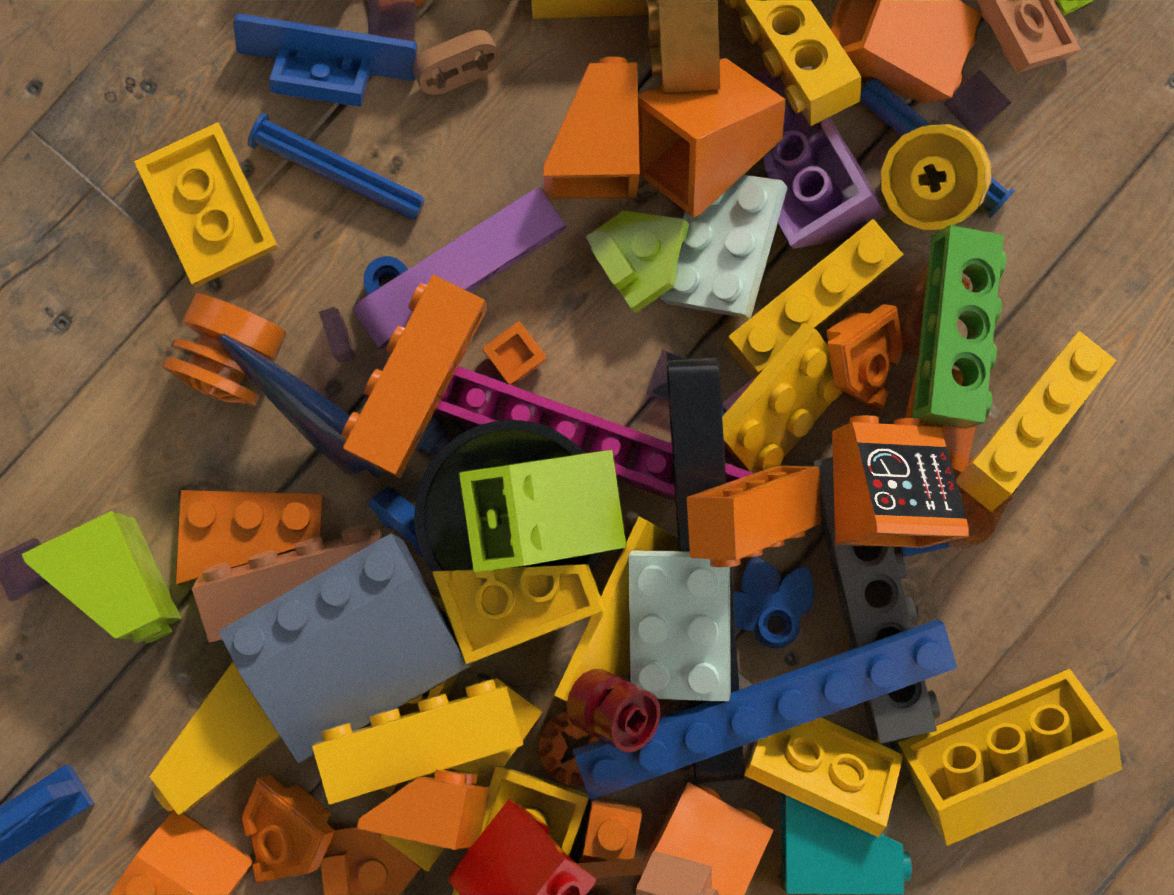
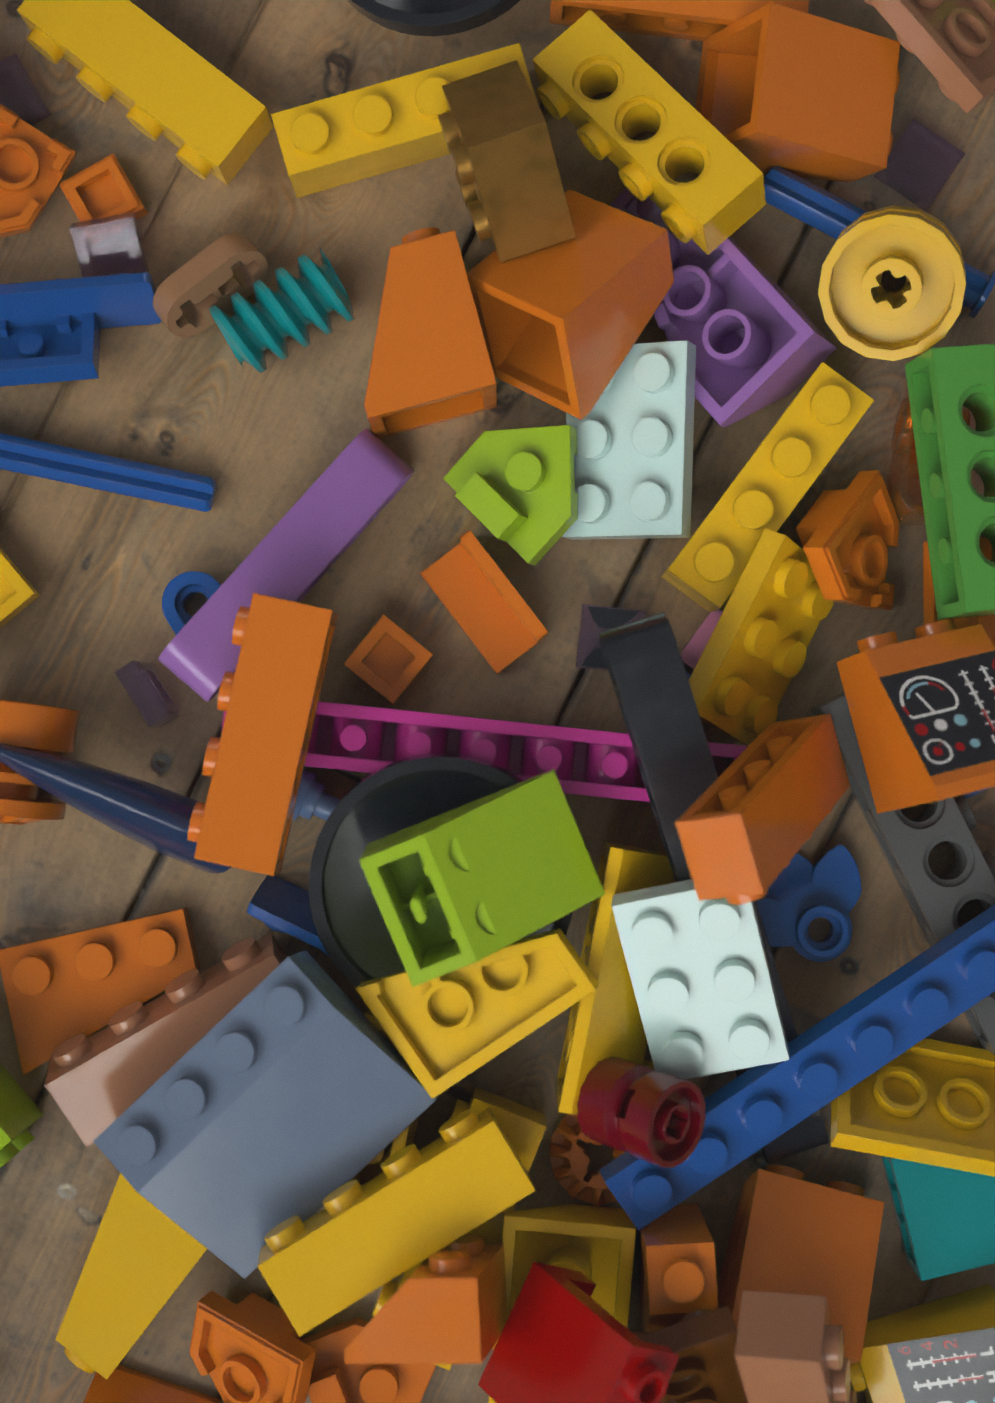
camera: 10 degrees left, 5 degrees up
none -> teal piece [209,247,355,373]
none -> orange panel [420,530,549,675]

